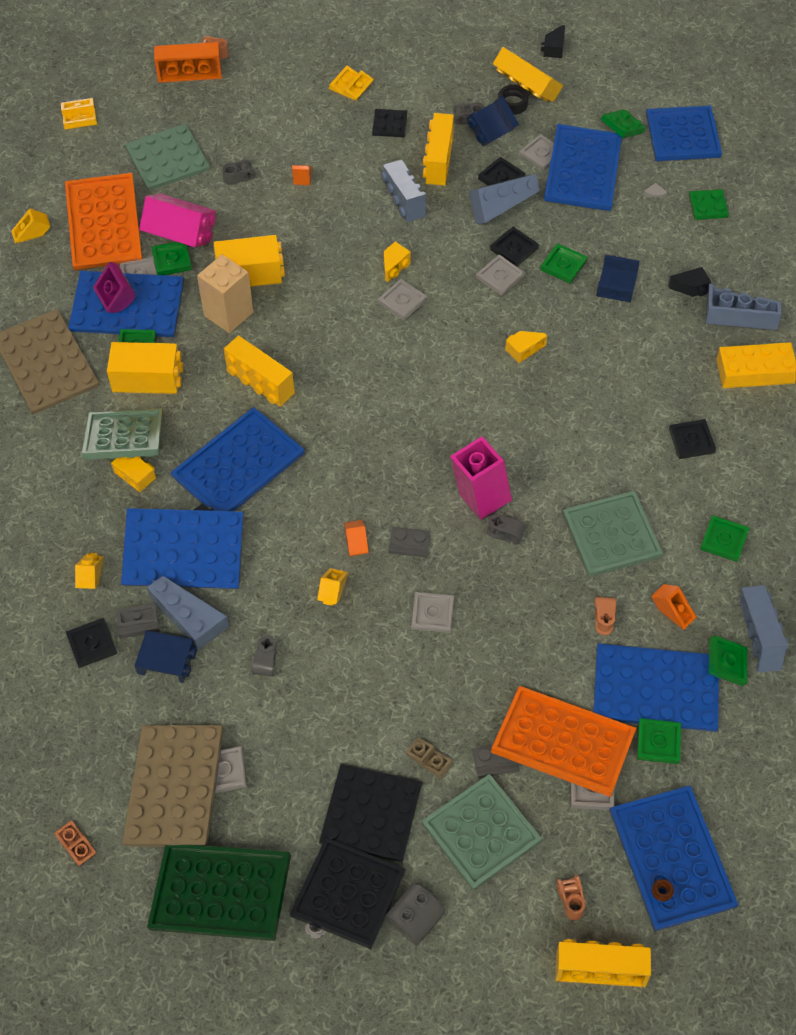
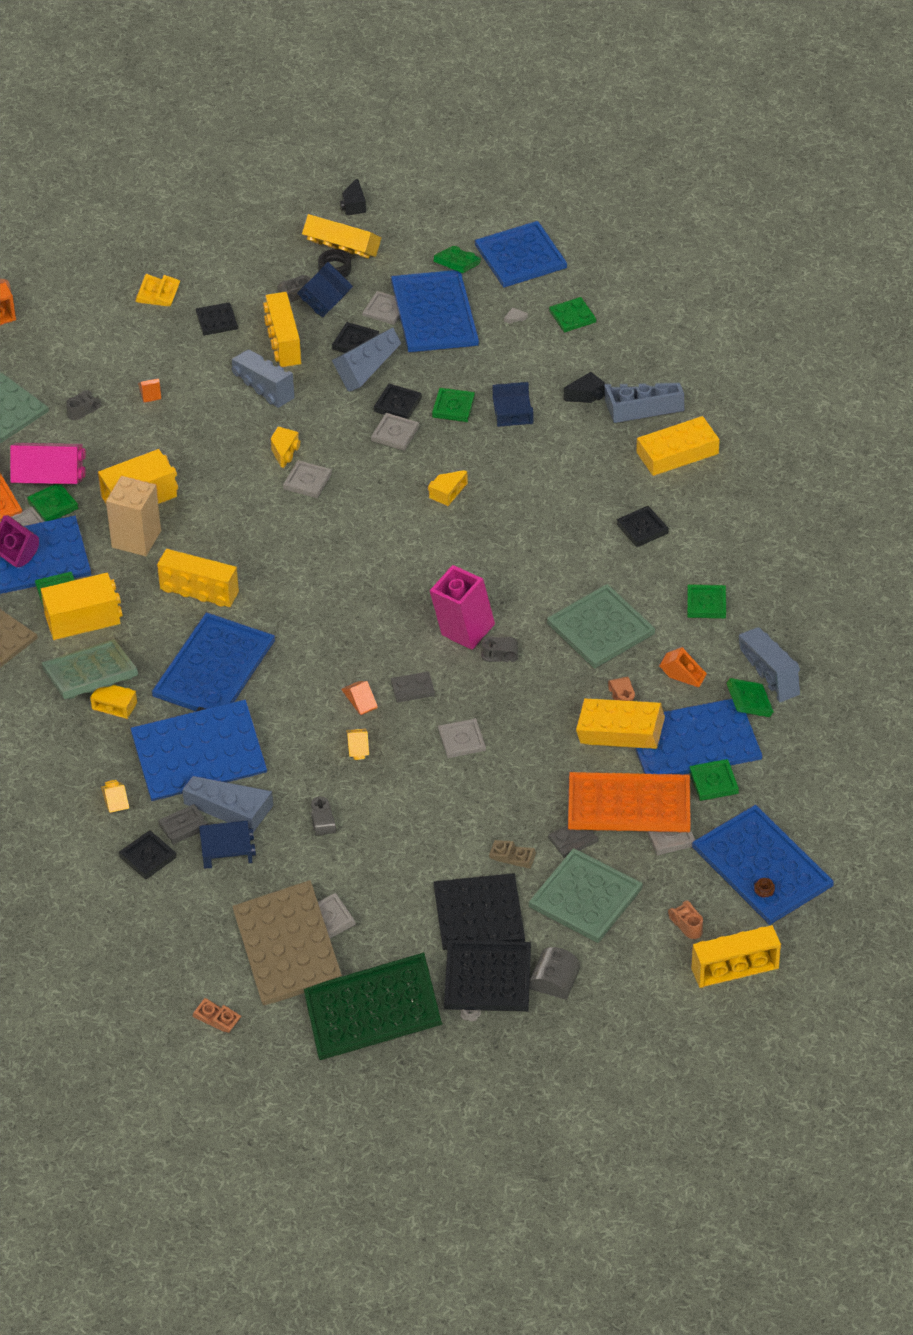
camera: 20 degrees left, 10 degrees down
none -> yellow brick [576,698,665,749]

